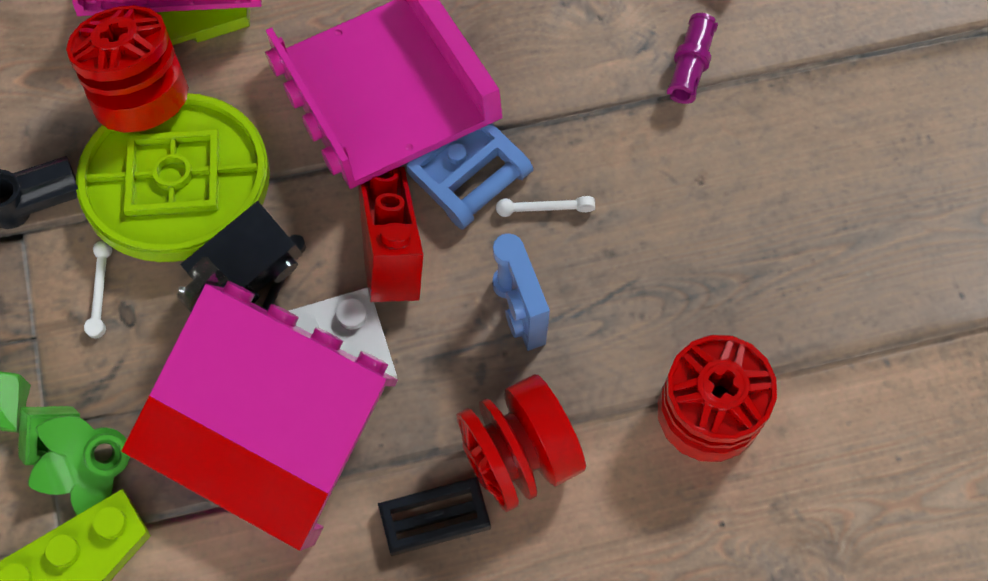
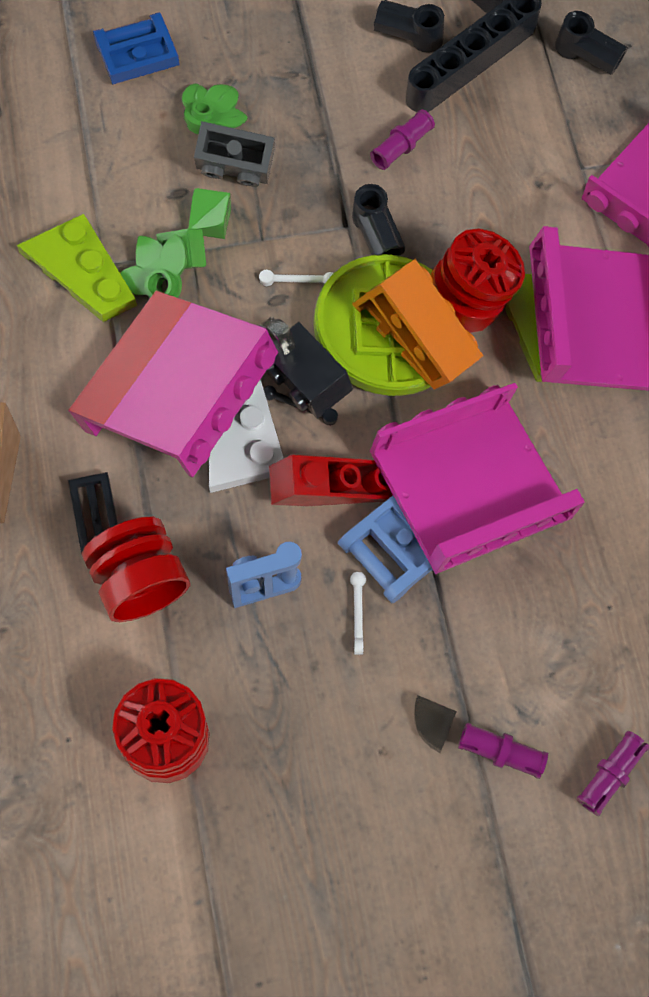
camera: 90 degrees right, 0 degrees up
none -> orange wedge [352,259,484,390]
none -> clear smoke tile [413,695,457,753]

